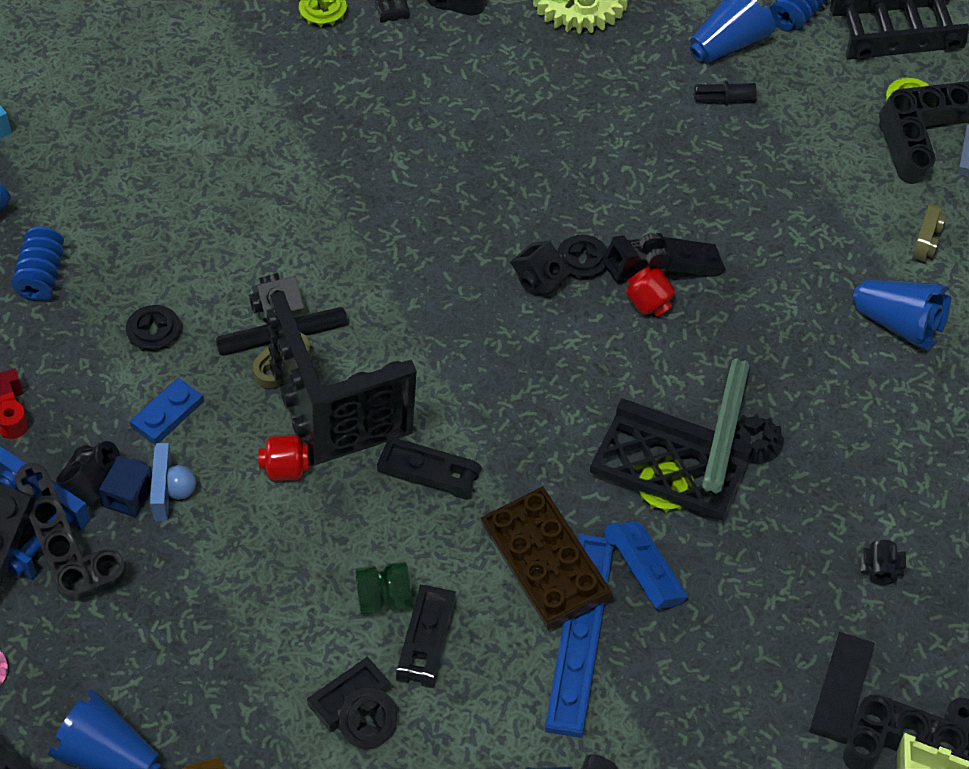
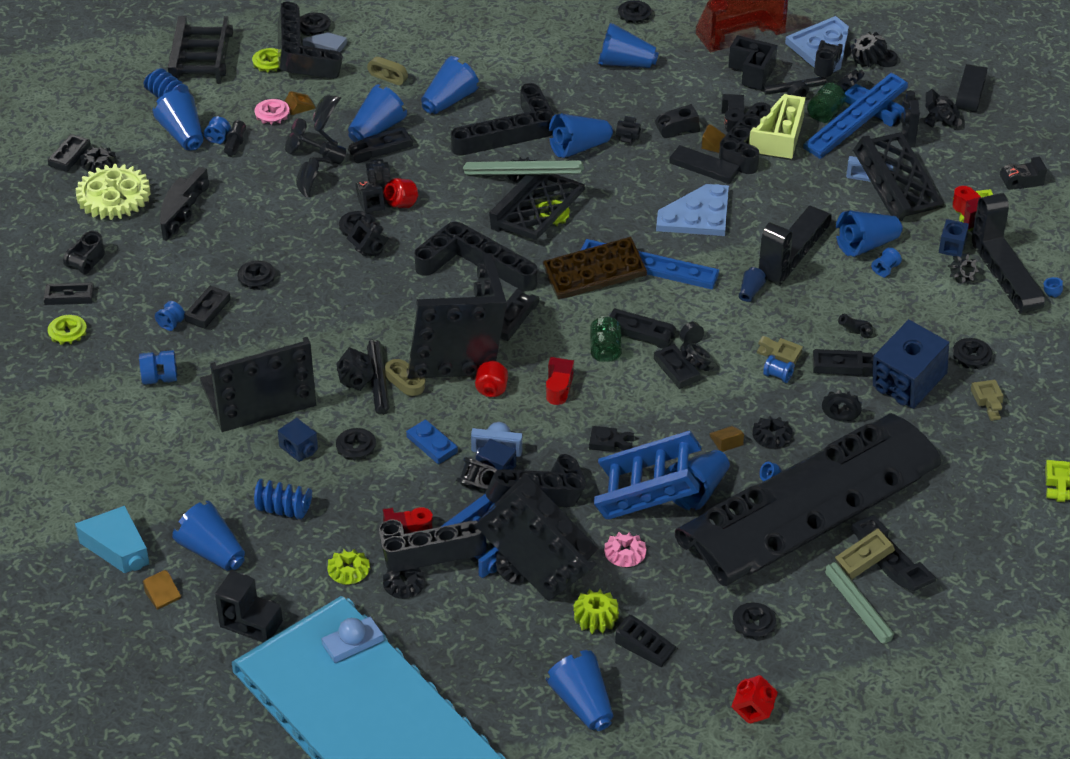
camera: 80 degrees left, 10 degrees down
blue plate [604,521,688,609] -> none
none -> blue wheel [139,350,177,385]
none -> blue wheel [155,301,185,331]
none -> black slope [160,166,210,241]
none -> black plate [184,285,231,328]
none -> black bracket [200,337,317,432]
none -> blue wheel [204,116,231,144]
none -> black gear [237,260,275,290]
none -> bright pink gear [255,99,290,125]
none -> dark blue brick [277,417,318,462]
none -> pearl gold slope [284,91,315,115]
none -> black plant [285,95,346,198]
none -> blue cone [348,84,407,142]
none -> black hinge [348,127,413,163]
none -> black beam [414,222,538,291]
none -> black beam [451,83,554,156]
none -> red leg [546,357,574,405]
none -> blue cone [549,113,613,158]
none -> black plate [589,426,634,452]
none -> blue fence [594,430,701,519]
none -> black leg [655,104,700,138]
none -> medium blue plate [656,184,729,236]
none -> black tile [679,321,704,343]
none -> pearl gold slope [702,124,726,153]

